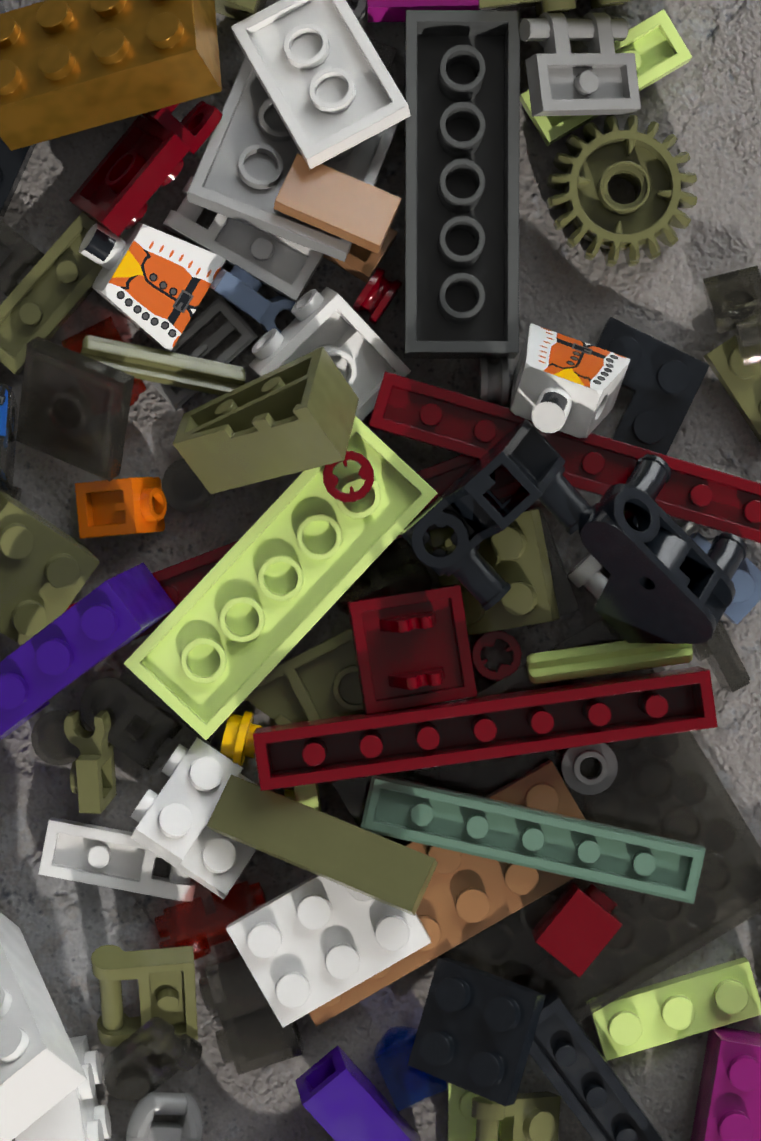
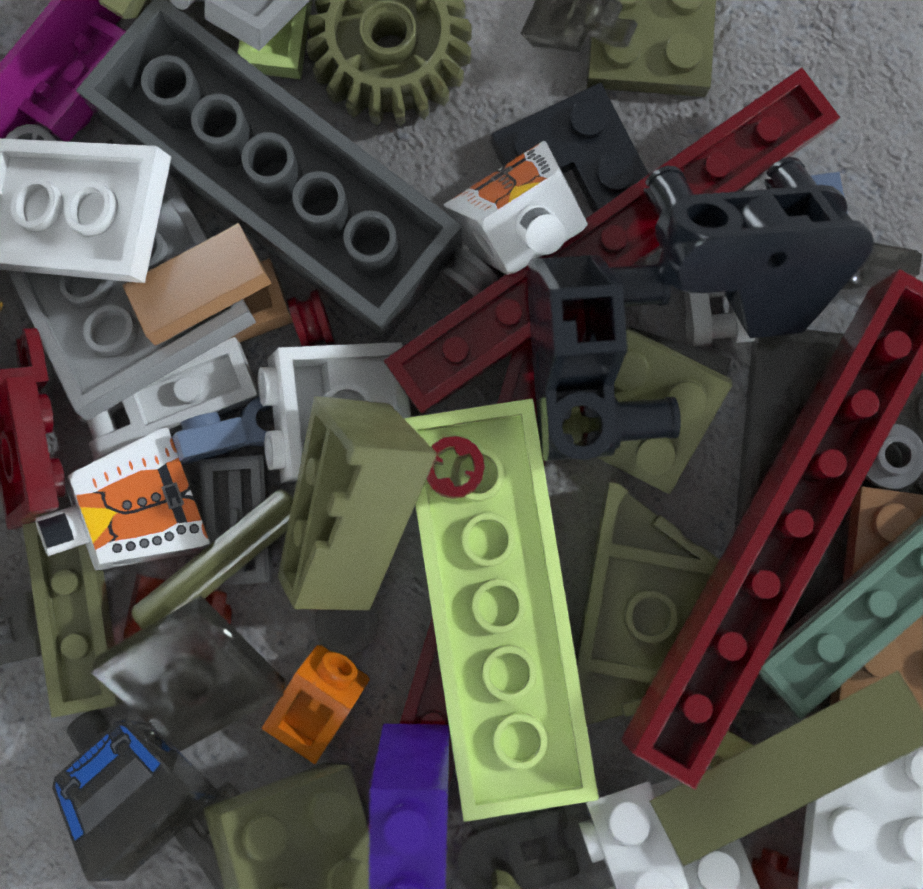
camera: 50 degrees left, 5 degrees down
yellow plate [220,711,262,766] -> none
clear smoke plate [336,537,432,615] -> none
dark red plate [347,584,477,715] -> none
dark red bush [471,630,522,680] -> none
yellowish green axle [526,640,693,684] -> none

